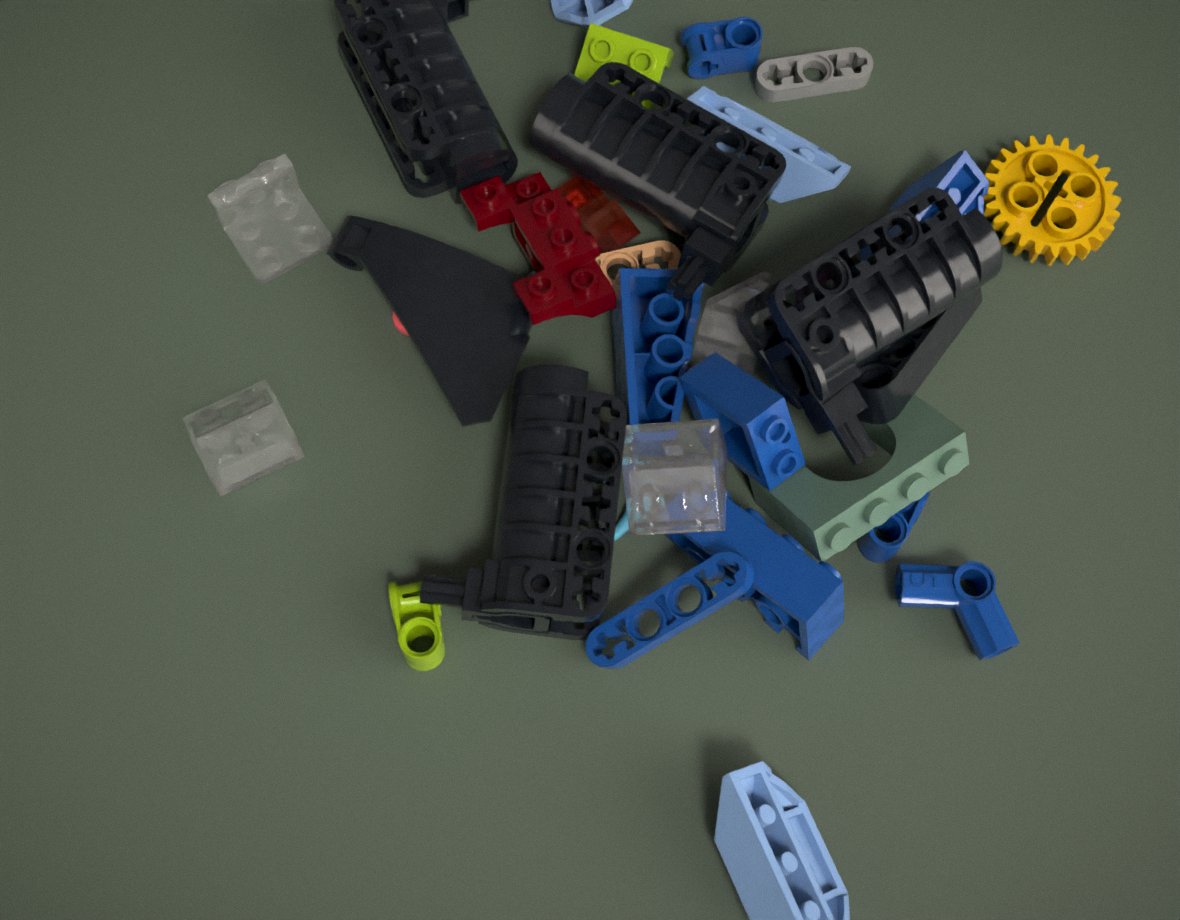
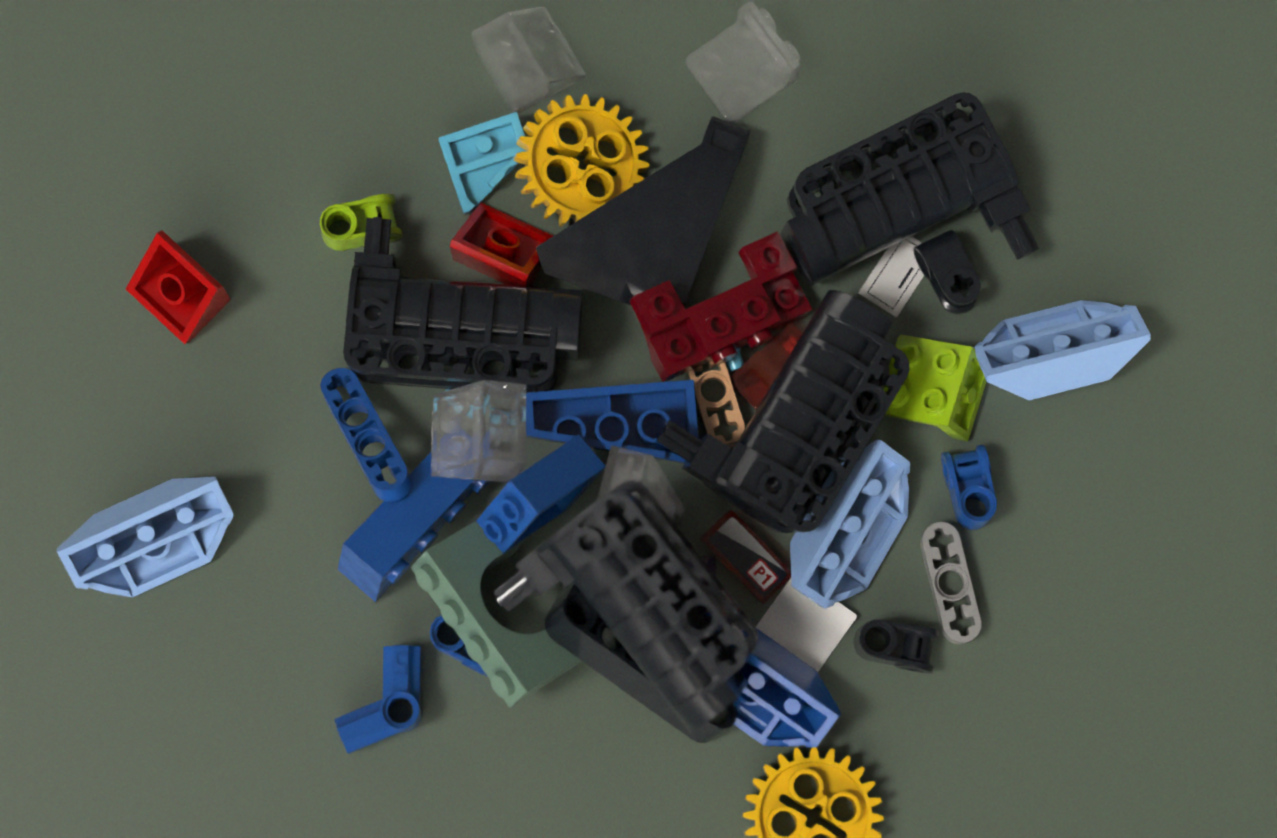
camera: 90 degrees right, 10 degrees up
none -> red slope [126,230,231,344]
none -> medium azure wing [438,112,526,215]
none -> red slope [450,202,553,286]
none -> yellow gear [514,94,649,227]
none -> slope [700,510,791,604]
none -> white sticker [756,578,857,672]
none -> black piece [853,620,939,674]
none -> white sticker [858,236,924,318]
none -> black piece [913,229,981,314]

